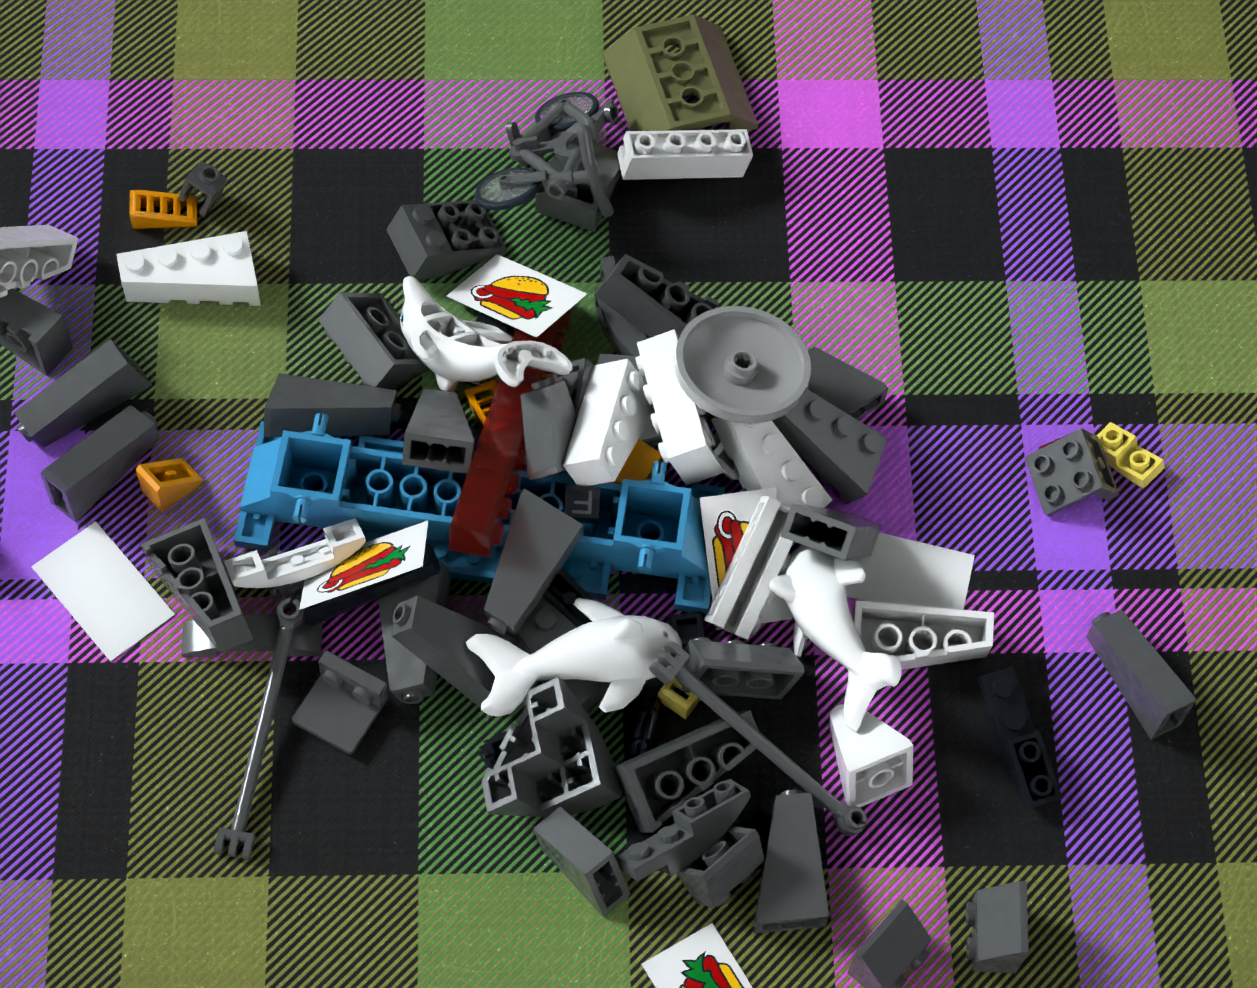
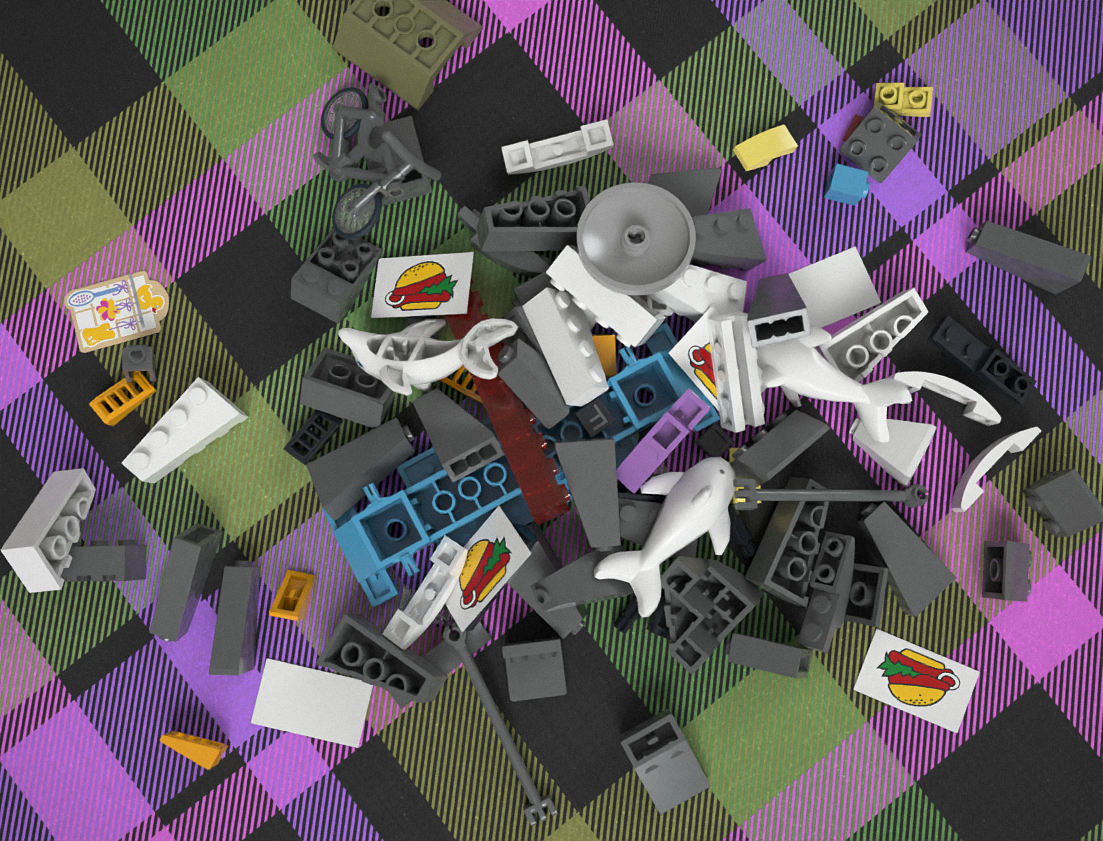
camera: 30 degrees left, 20 degrees up
white brick [617,129,753,180] -> none
none -> sticker [64,270,169,353]
none -> black slope [283,410,343,466]
none -> white slope [501,119,614,175]
none -> black axle [614,595,640,634]
none -> medium lavender slope [616,388,711,493]
none -> dark grey slope [618,709,711,815]
none -> light yellow slope [733,125,798,171]
none -> dark azure brick [823,163,870,206]
none -> white slope [888,371,1001,426]
none -> white slope [951,427,1041,512]

